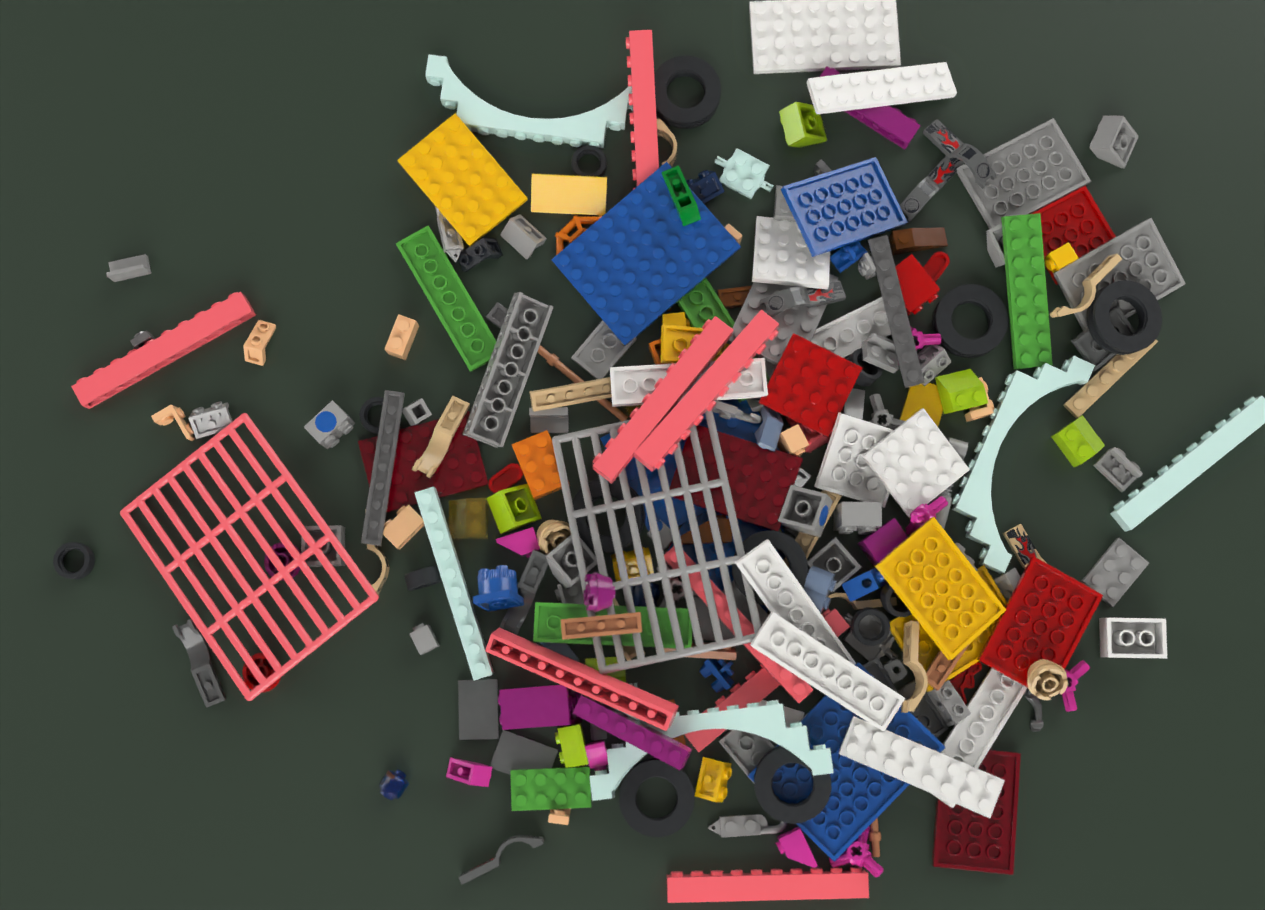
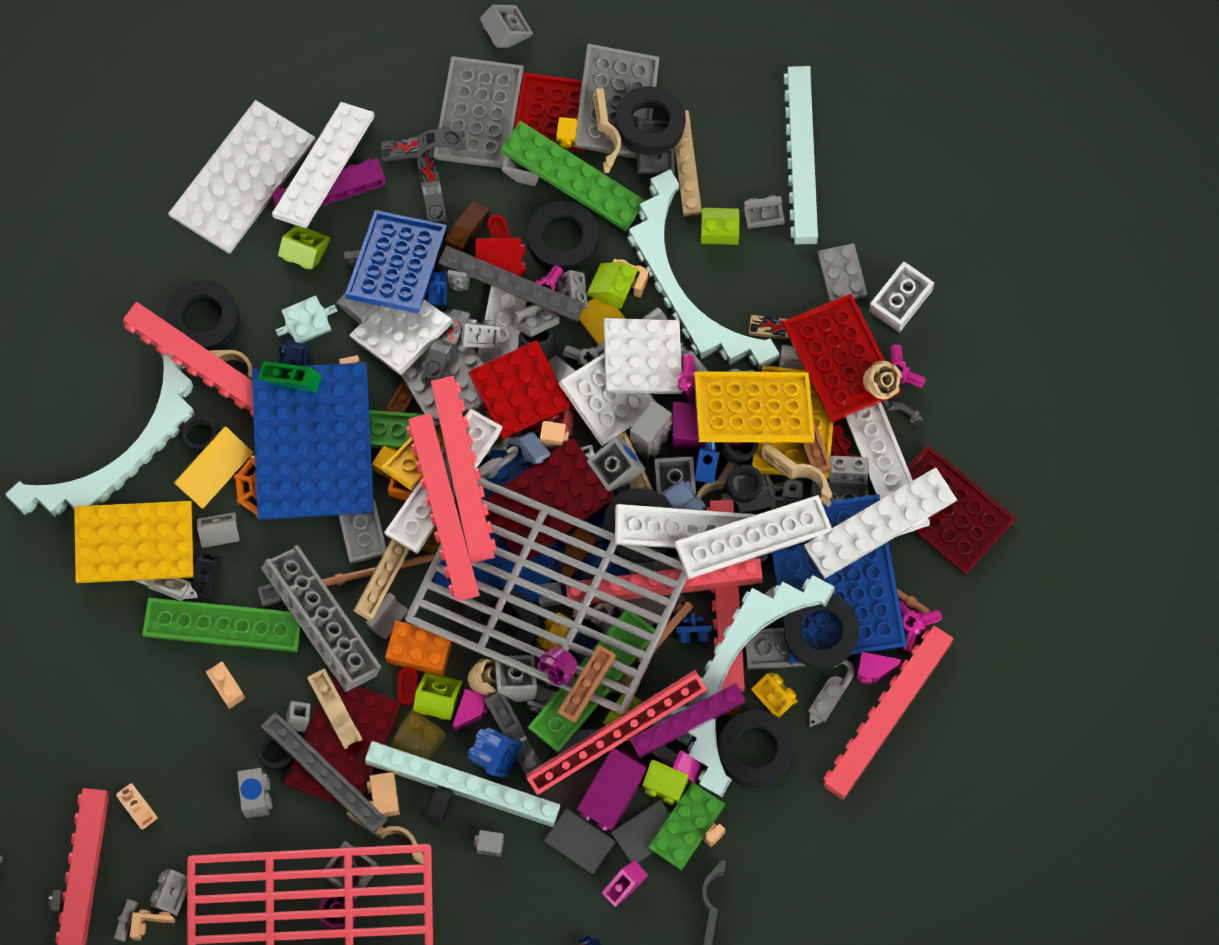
camera: 50 degrees left, 10 degrees down
none -> light grey pin [113,899,139,942]
none -> light grey bracket [459,318,501,349]

